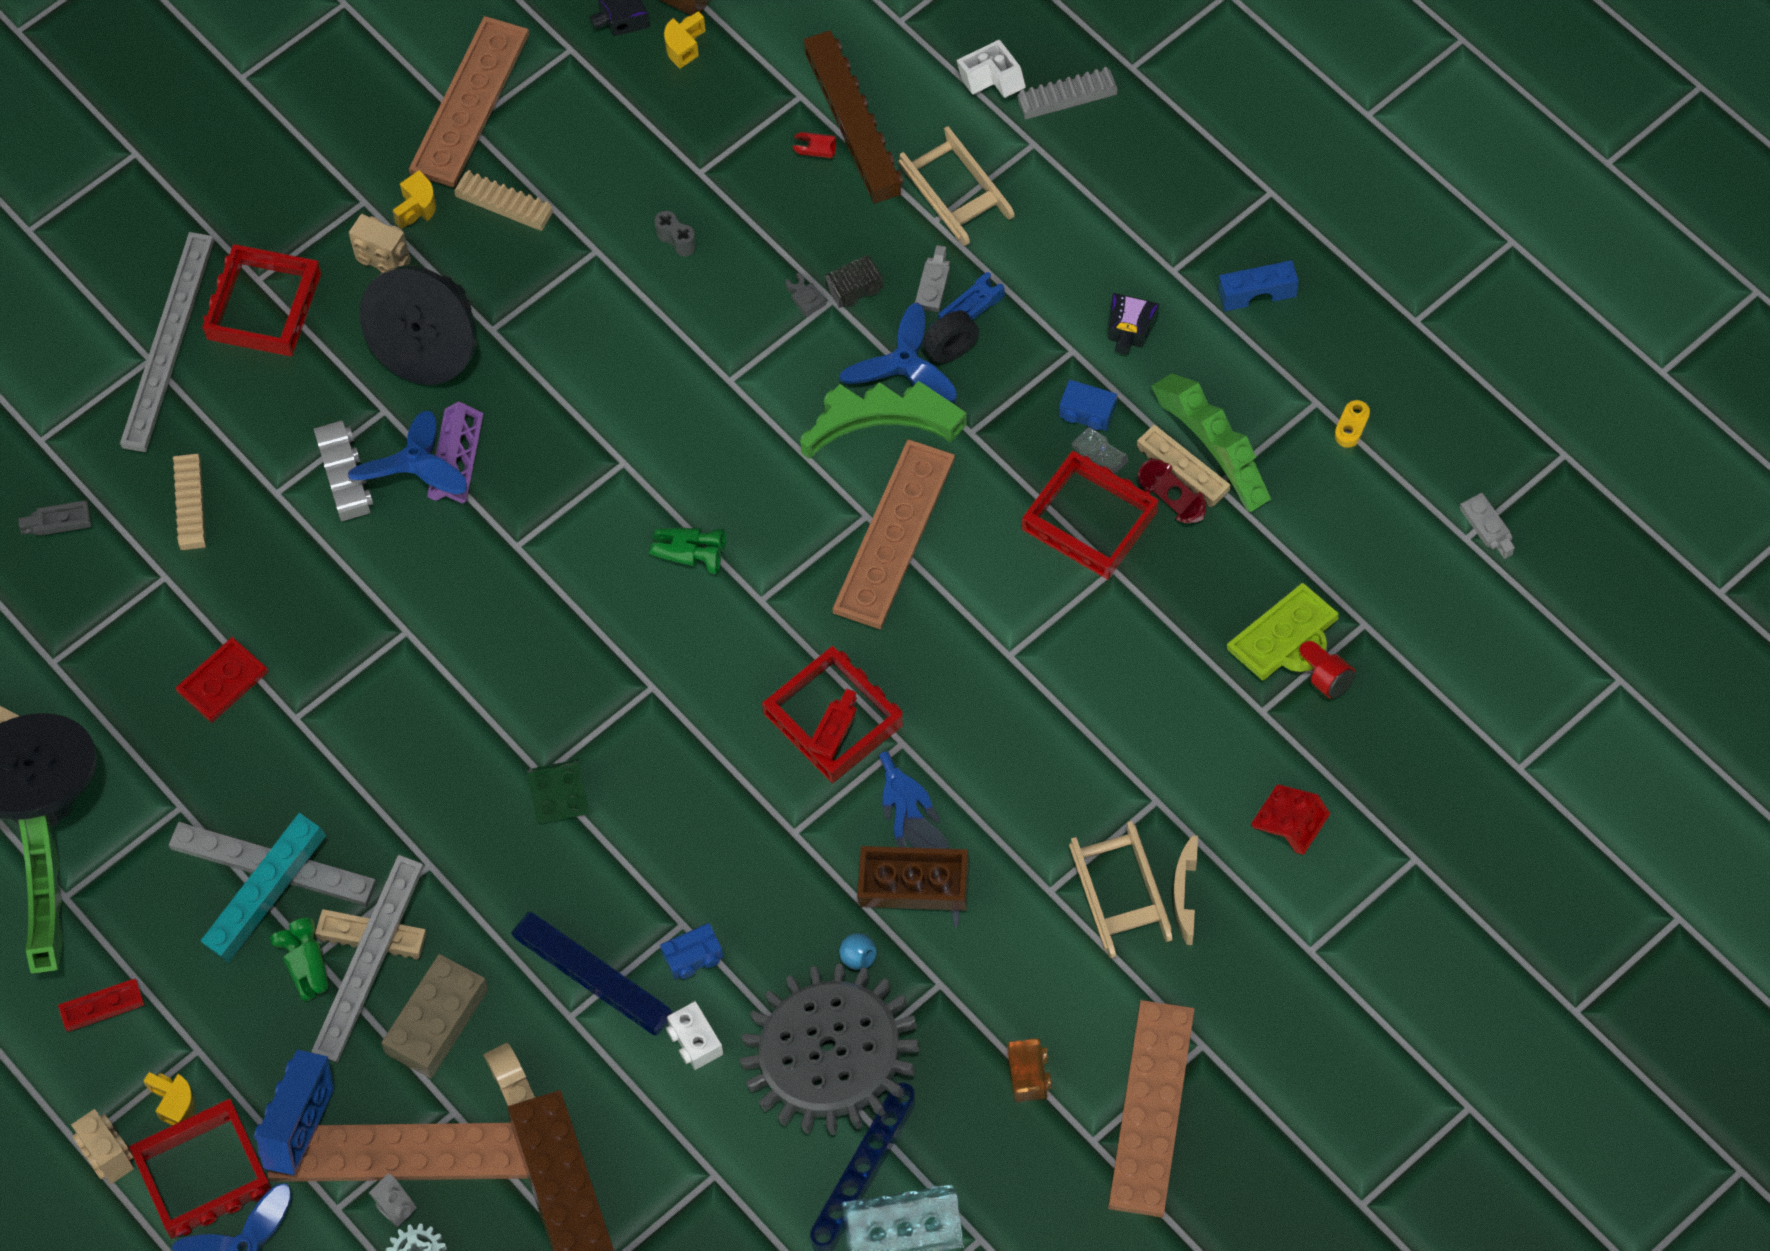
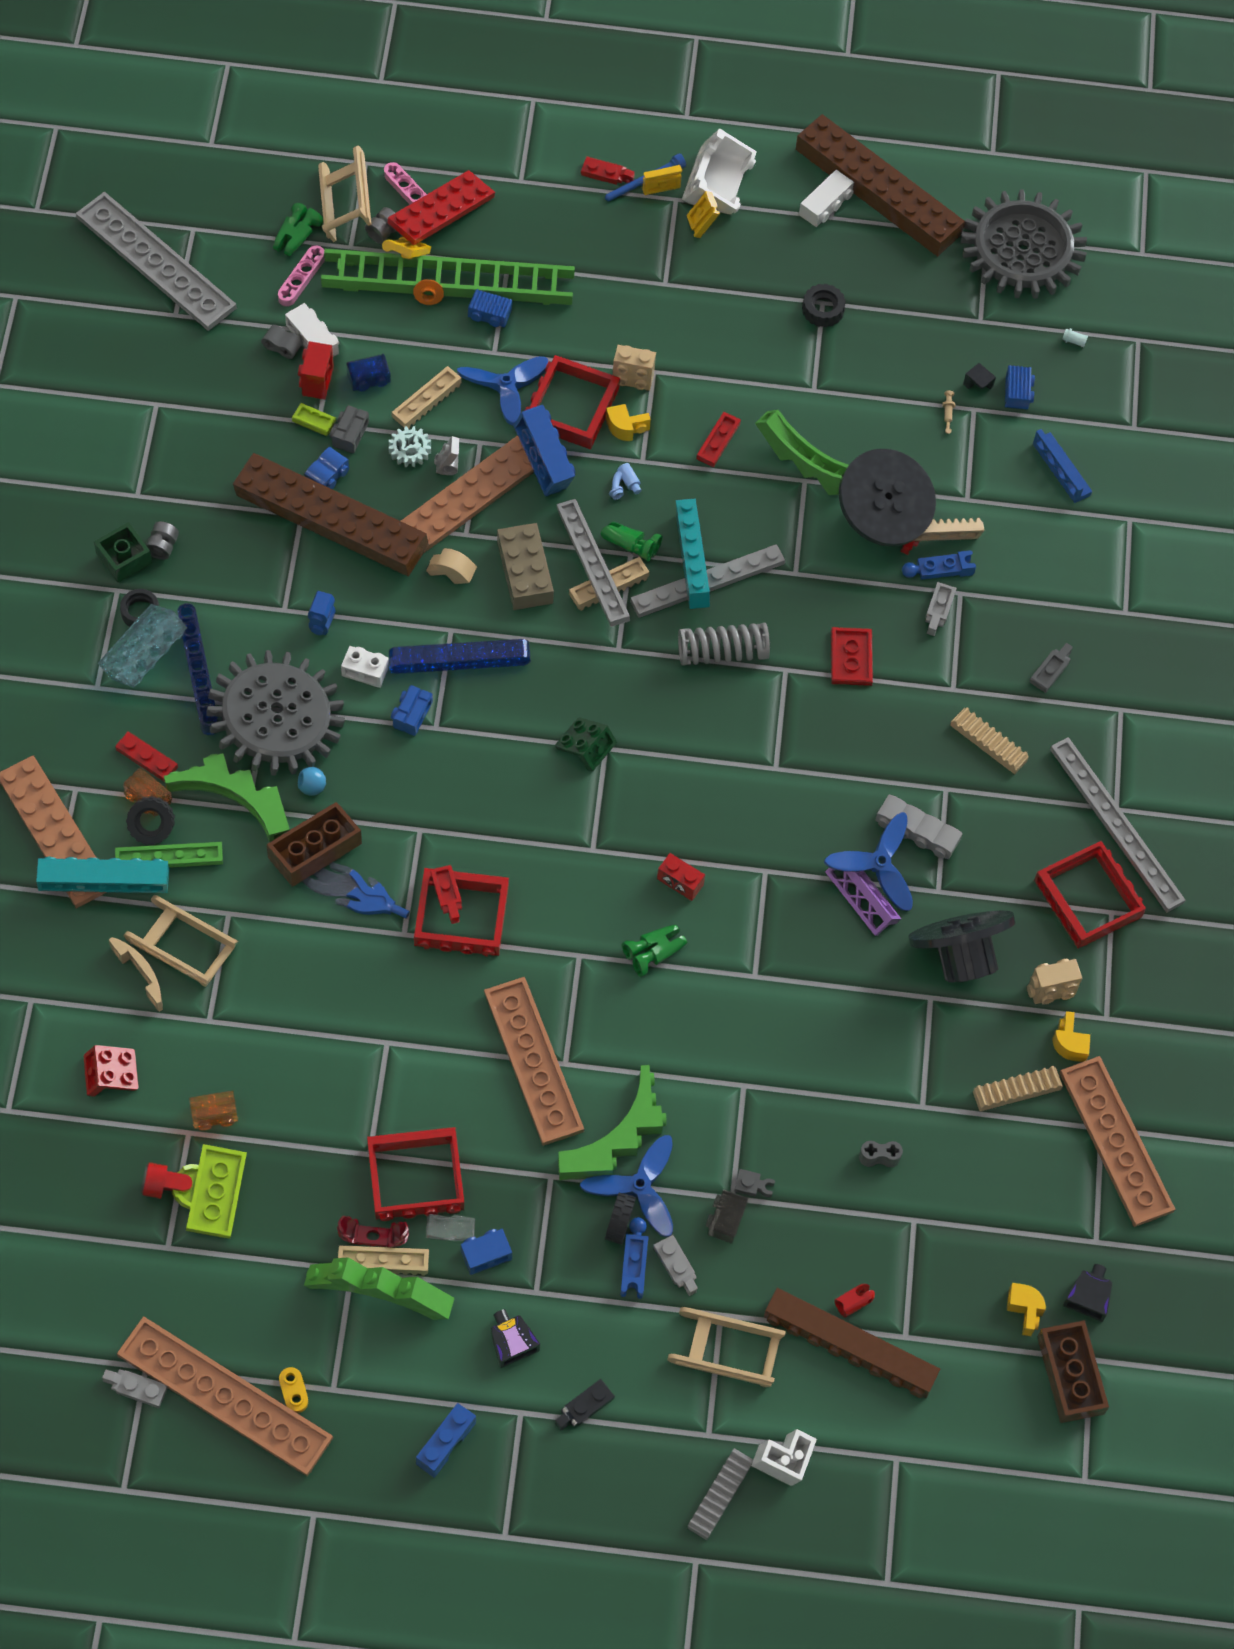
camera: 130 degrees right, 0 degrees up
none -> teal brick [36,857,169,893]
none -> red plate [115,731,178,782]
none -> bright green plate [115,842,223,867]
none -> nougat plate [117,1316,333,1477]
none -> black tyre [126,796,175,845]
none -> bright green arch [164,753,290,842]
none -> clear orange brick [189,1091,238,1130]
none -> blue brick [308,591,336,635]
none -> black hinge [555,1379,615,1430]
none -> light blue plant [609,463,642,500]
none -> red brick [657,853,705,901]
none -> light grey piece [678,623,770,666]
none -> blue plate [902,551,976,580]
none -> light grey hinge [925,582,957,636]

